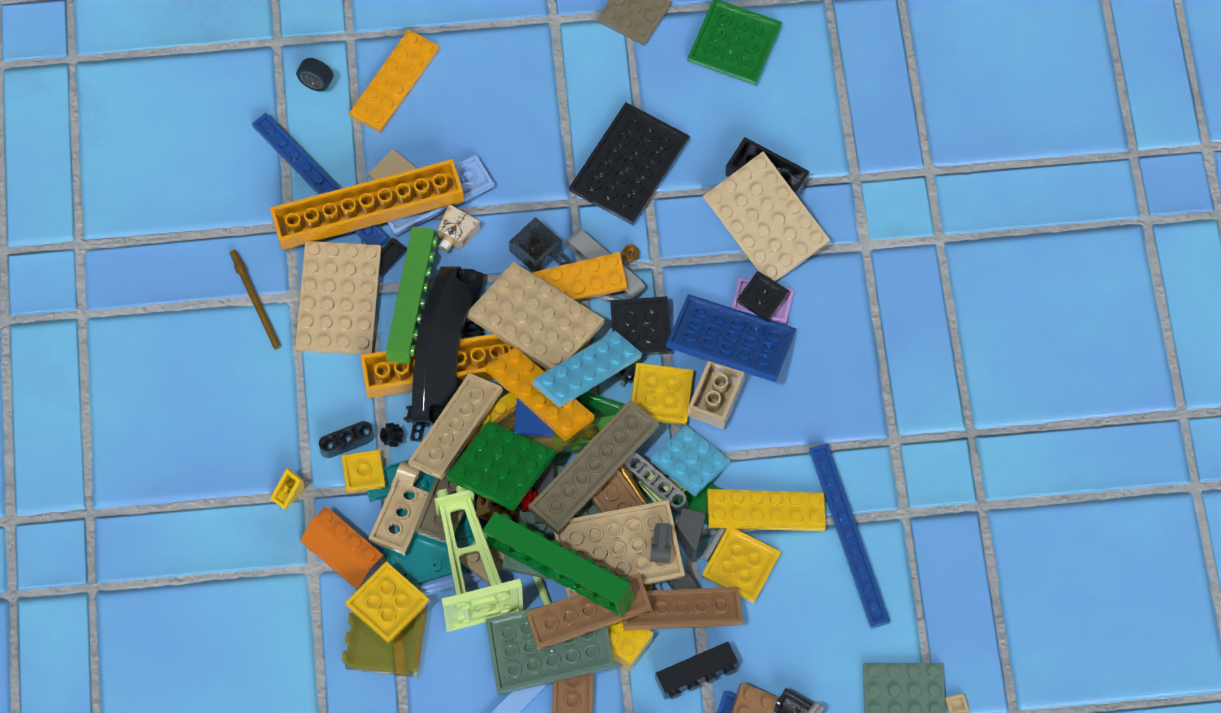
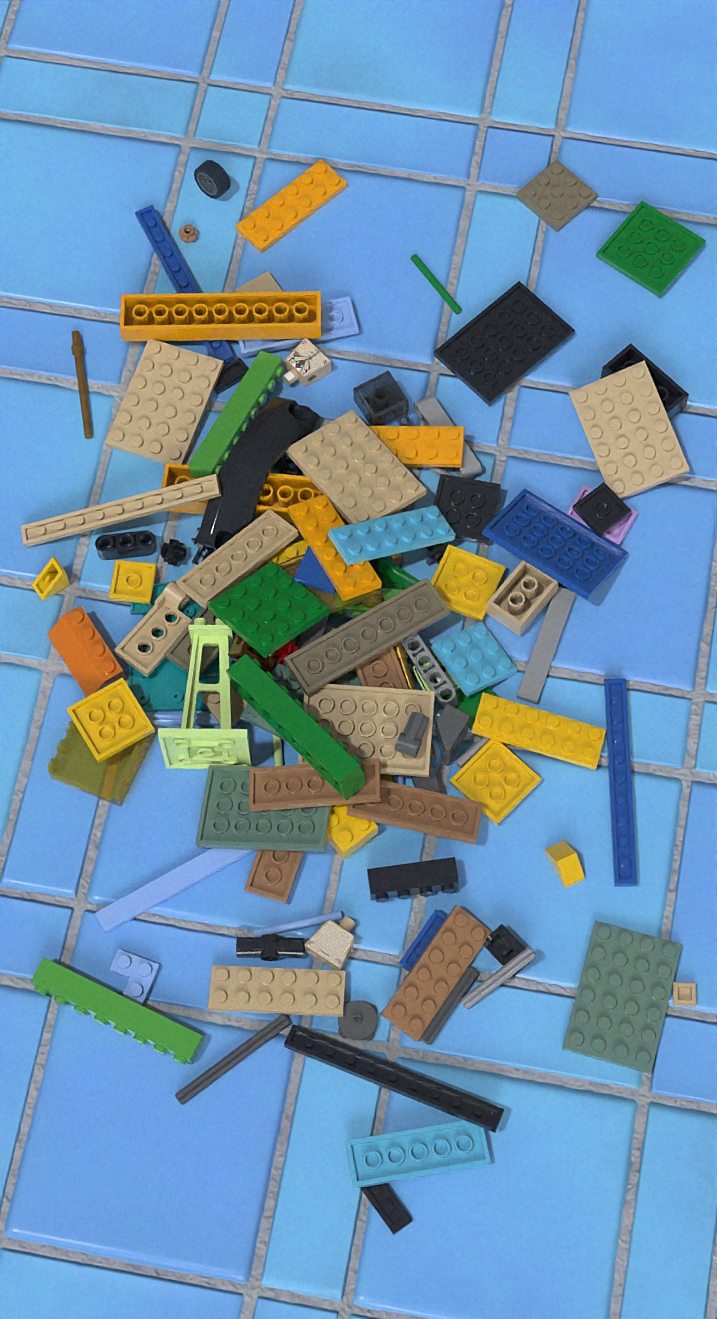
camera: 20 degrees right, 0 degrees up
pearl gold plate [621,244,639,262] -> none
none -> tan plate [20,474,221,547]
none -> medium nougat plate [178,225,198,243]
none -> green bar [410,254,462,315]
none -> light grey tile [516,587,576,705]
none -> yellow slope [544,840,585,888]

